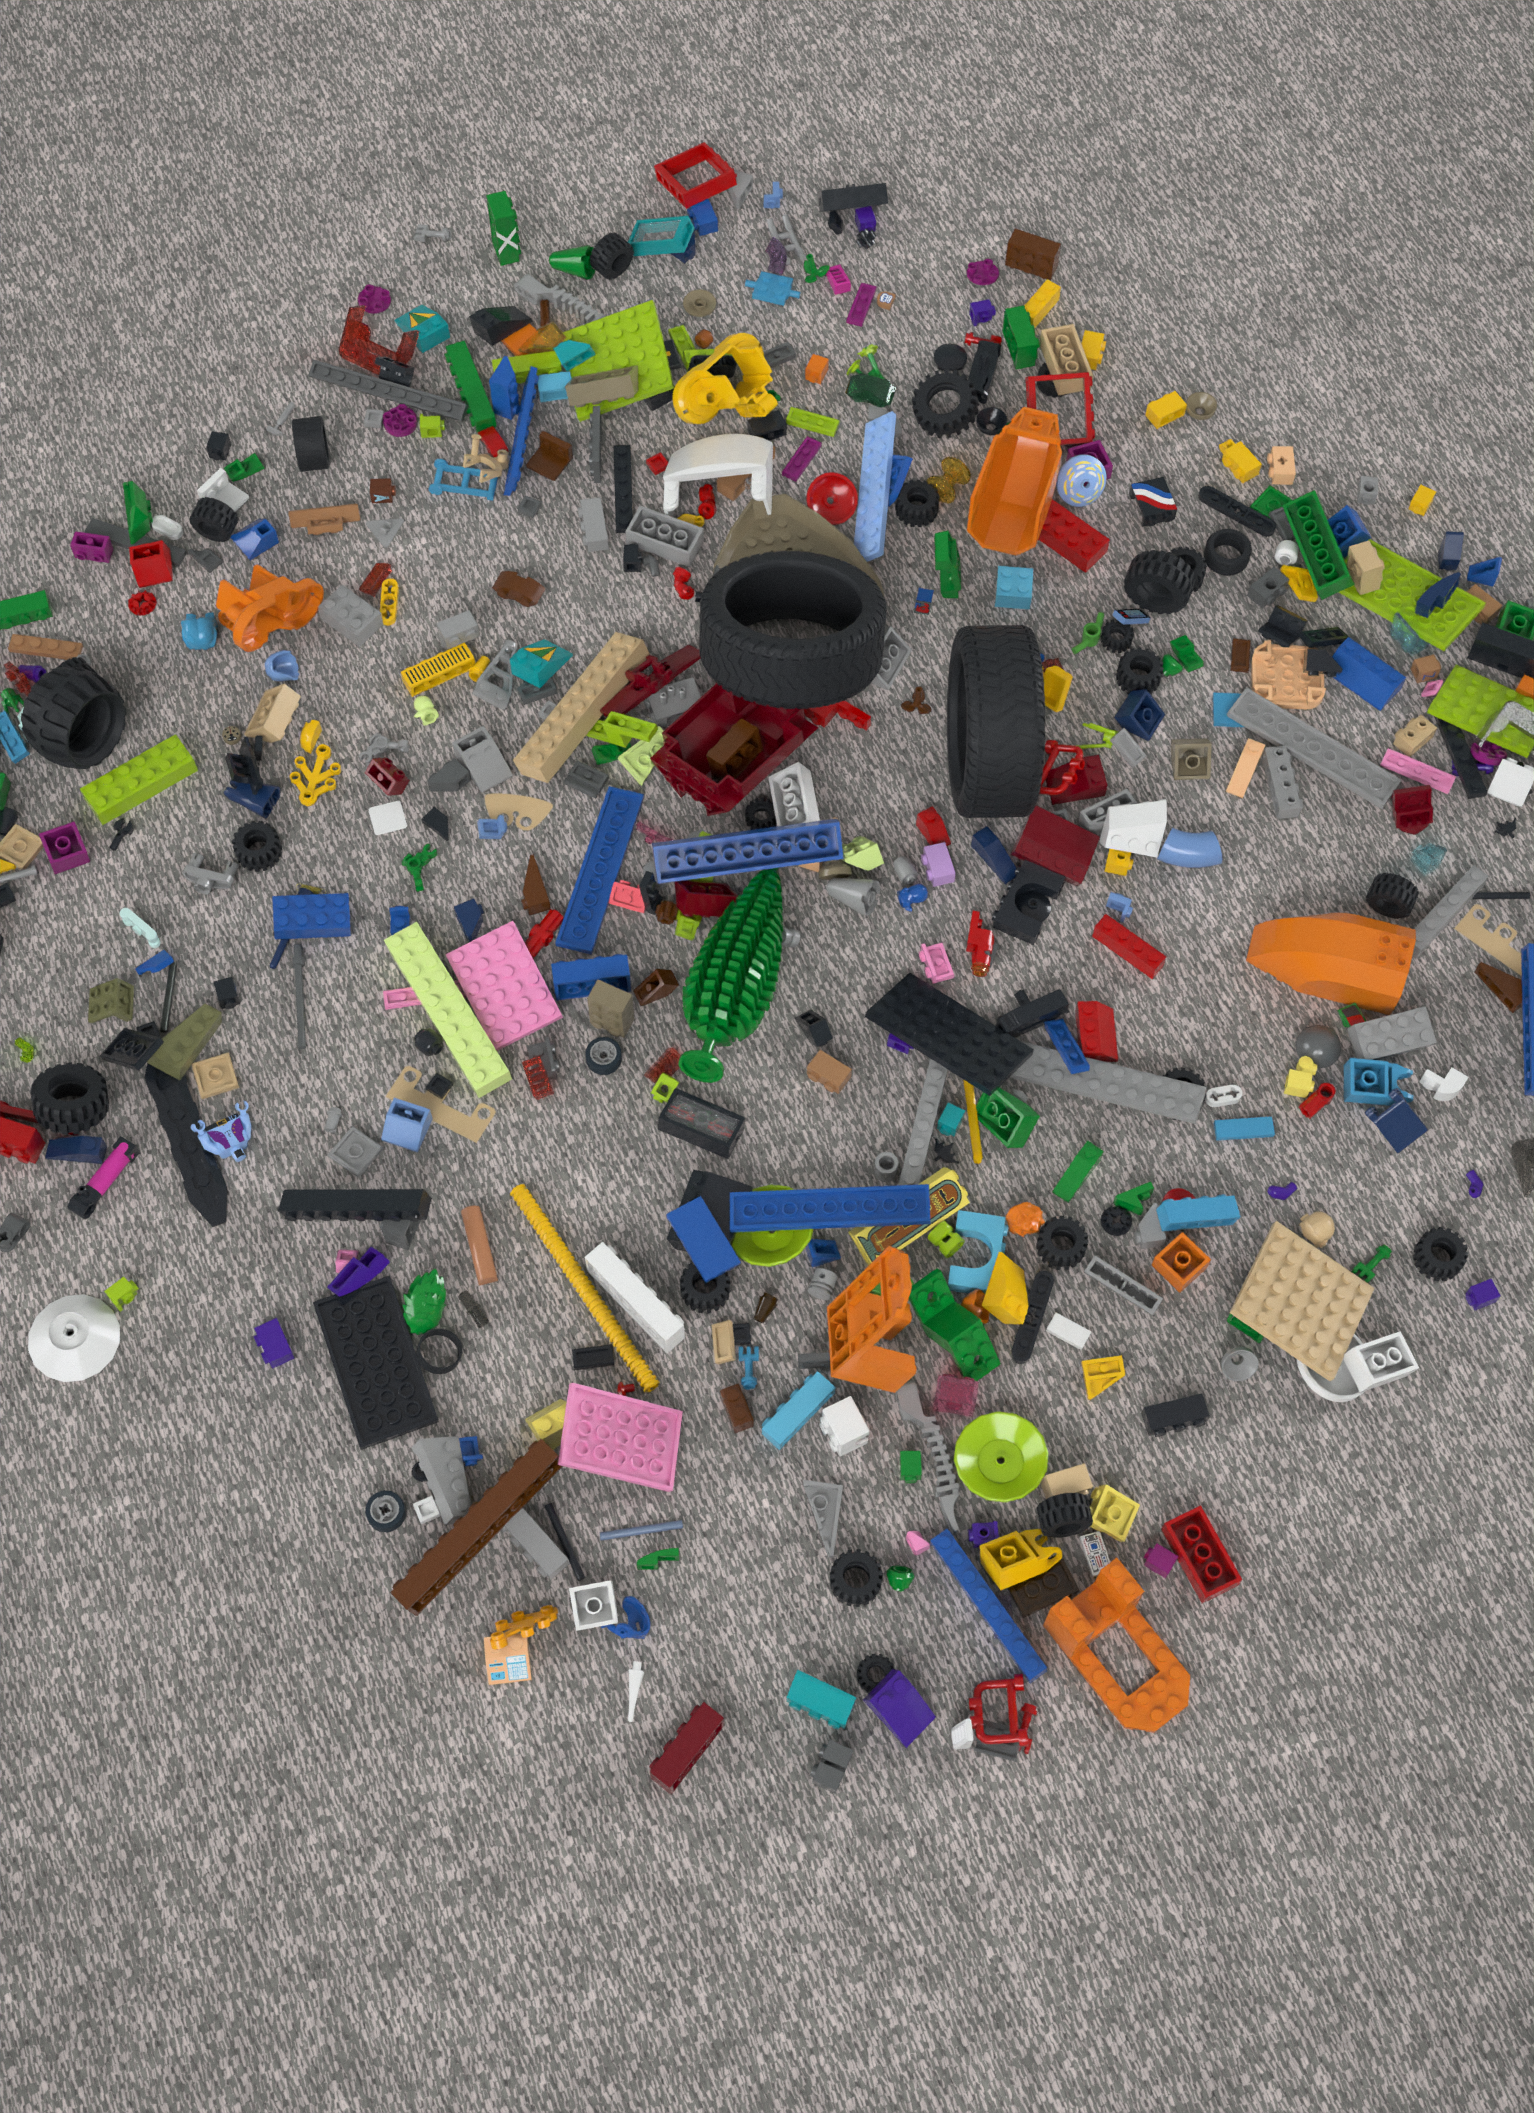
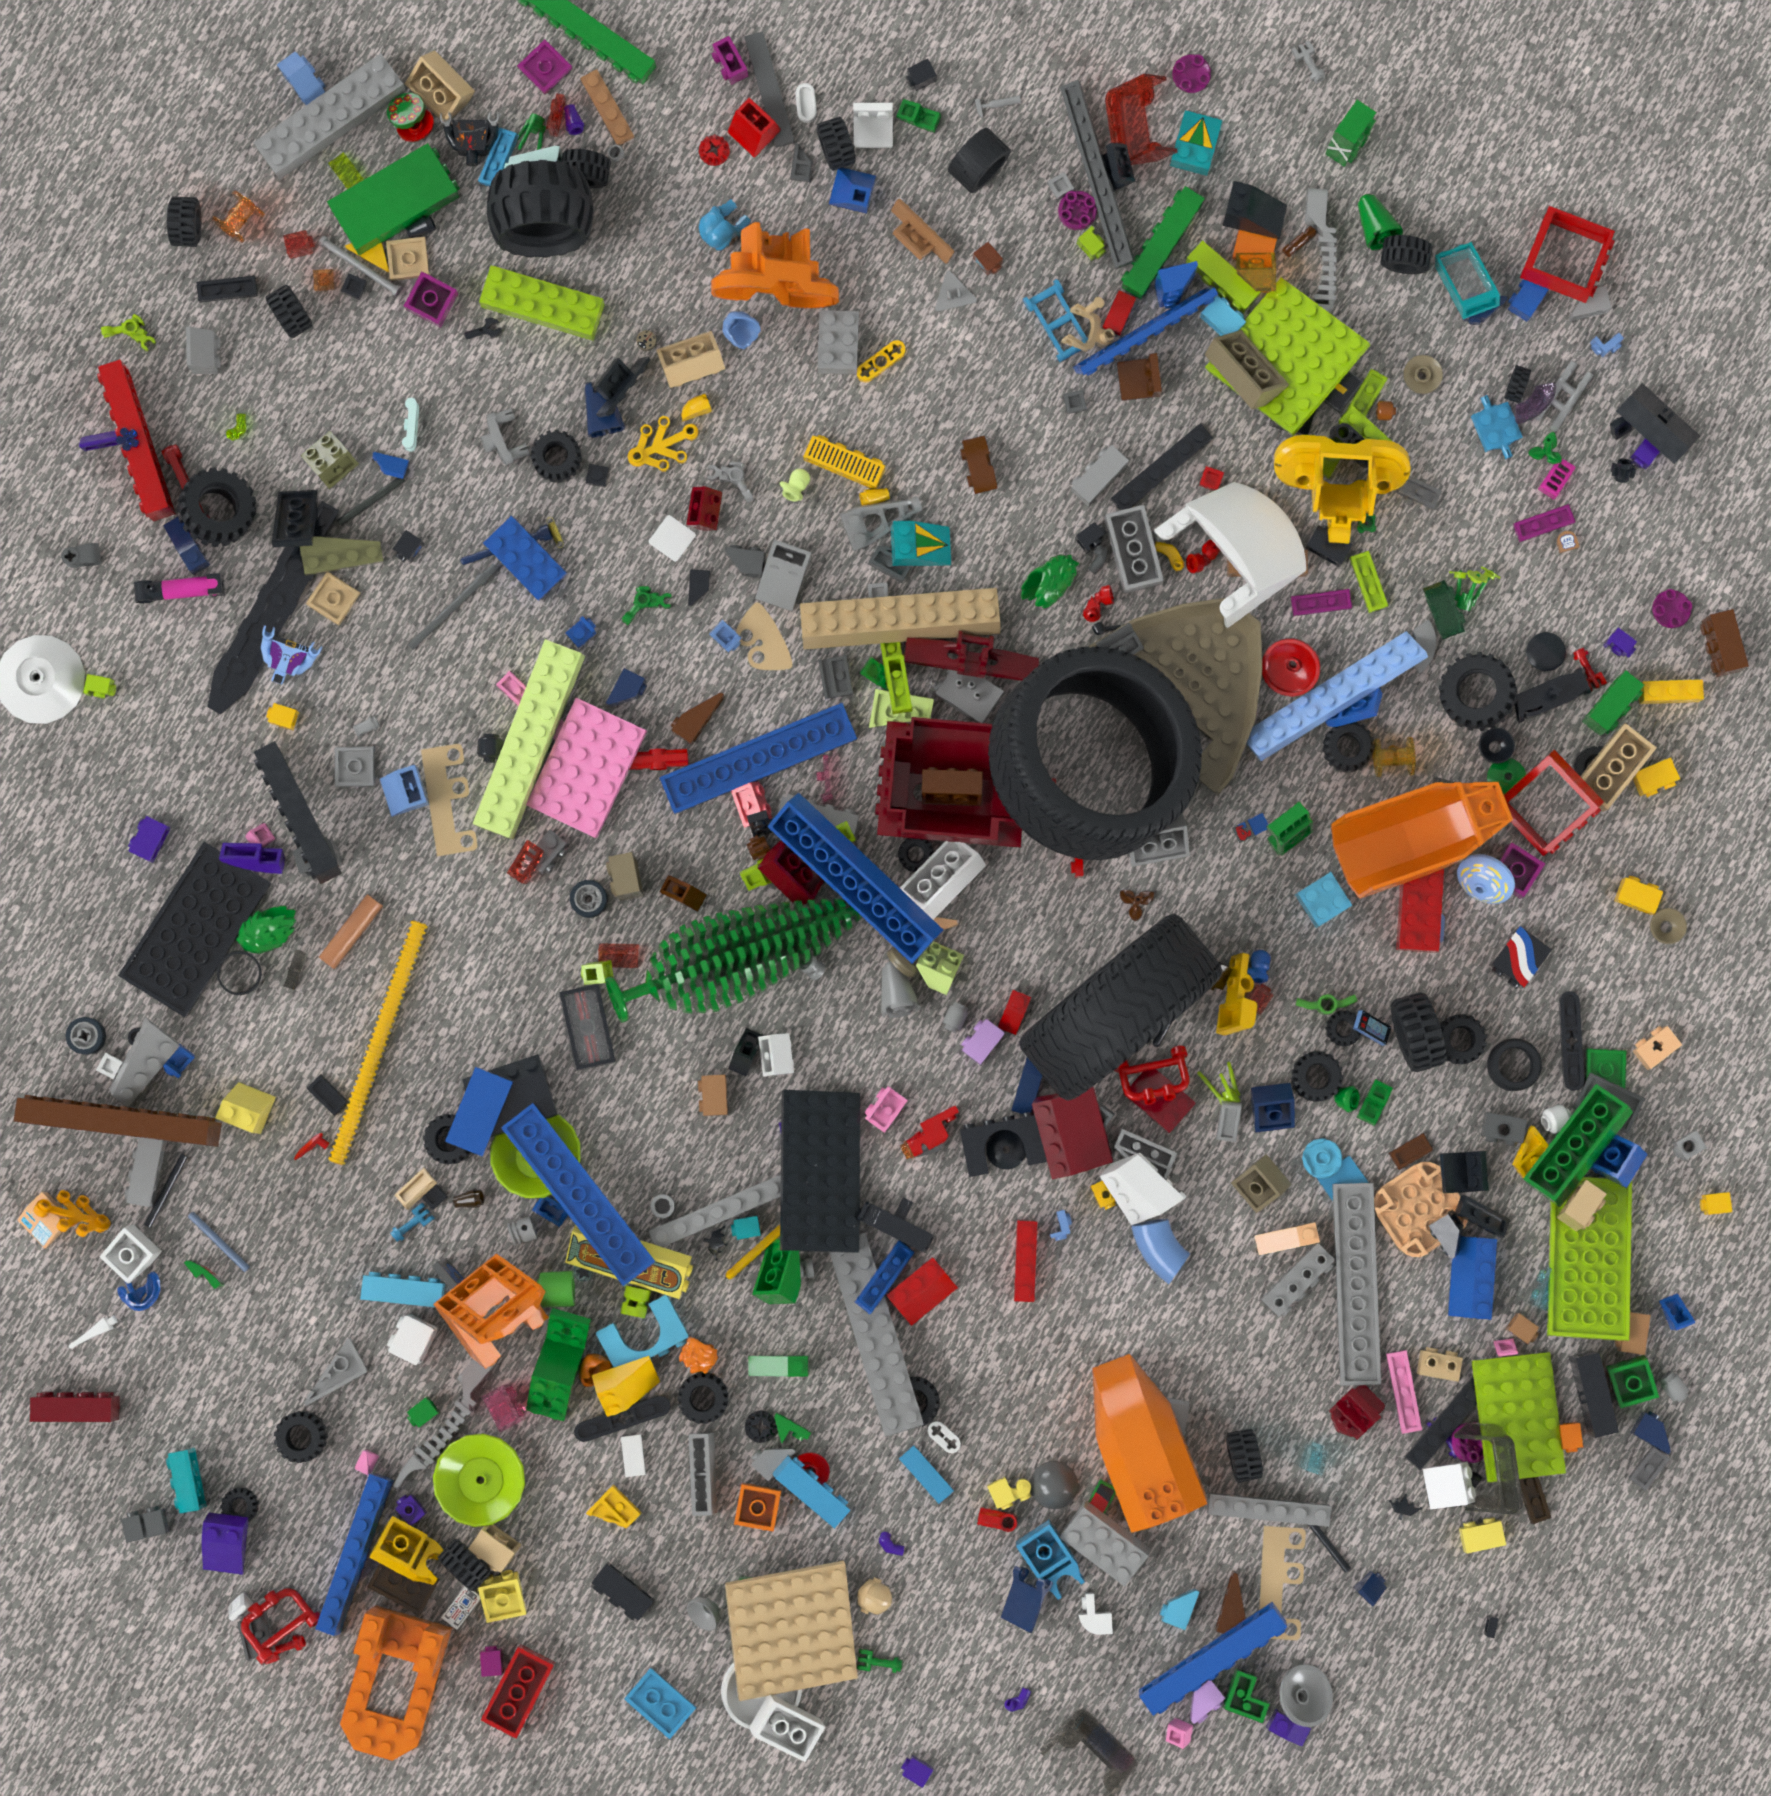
camera: 55 degrees right, 20 degrees up
green wedge [123,481,153,544] -> none
black tile [254,736,263,761] -> none
clear red slope [359,563,392,597] -> none
black tile [426,1073,453,1099] -> none
light grey slope [437,610,480,649] -> none
blue brick [551,954,631,1001] -> none
teal slope [553,340,596,371] -> none
bright pink plate [558,1383,683,1492] -> none
white brick [585,1242,685,1353] -> none
dark grey plate [589,406,602,483] -> none
reddish brown brick [720,1383,754,1433] -> none
orange brick [805,354,829,384] -> none
green cone [886,1565,915,1591] -> none
blue animal [897,883,928,912] -> none
yellow brick [1219,439,1262,483] -> none
black tyre [1413,1227,1468,1282] -> none
dark blue slope [1415,572,1461,618] -> none
dark blue slope [1438,531,1464,571] -> none
none -> yellow brick [266,703,299,731]
none -> black plate [586,464,609,488]
none -> dark azure plate [624,1668,697,1739]
none -> white brick [758,1033,794,1077]
none -> green head [1020,554,1079,608]
none -> medium azure slope [1159,1589,1199,1630]
none -> medium azure tile [1302,1138,1342,1179]
none -> black tyre [1504,365,1531,404]

